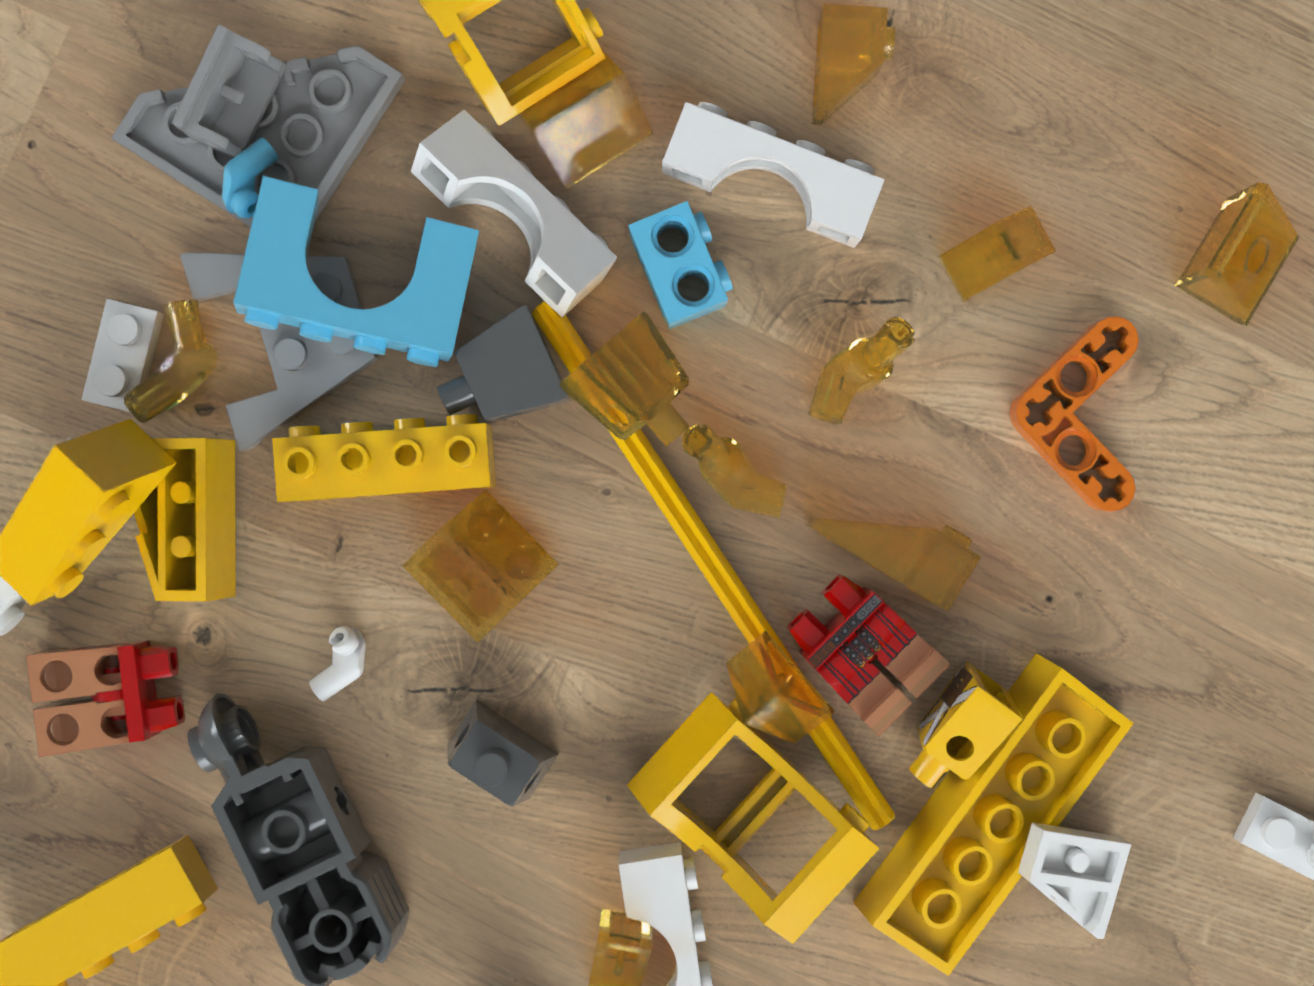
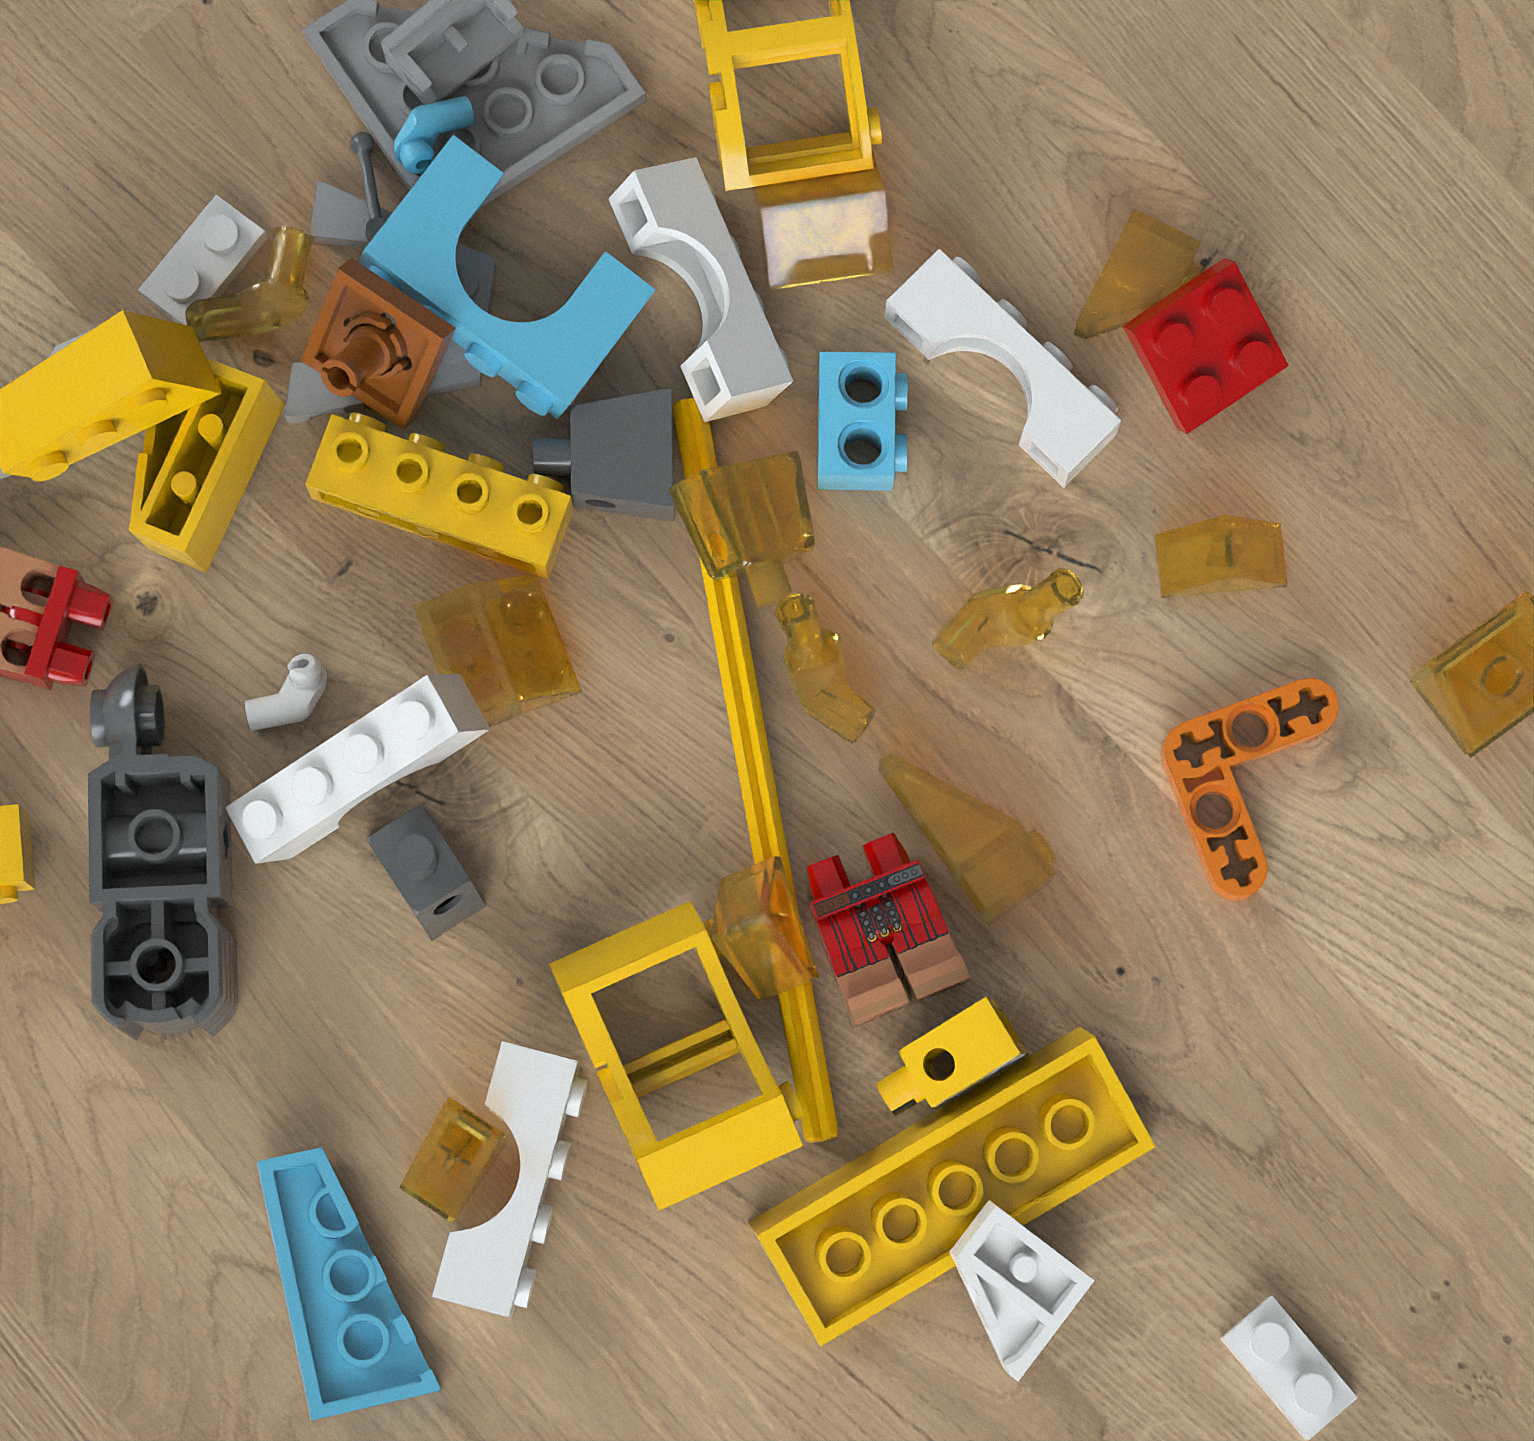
camera: 20 degrees right, 10 degrees down
none -> white arch [225,674,491,864]
none -> dark orange plate [301,258,456,430]
none -> dark grey hinge [350,132,387,242]
none -> red plate [1122,258,1289,434]

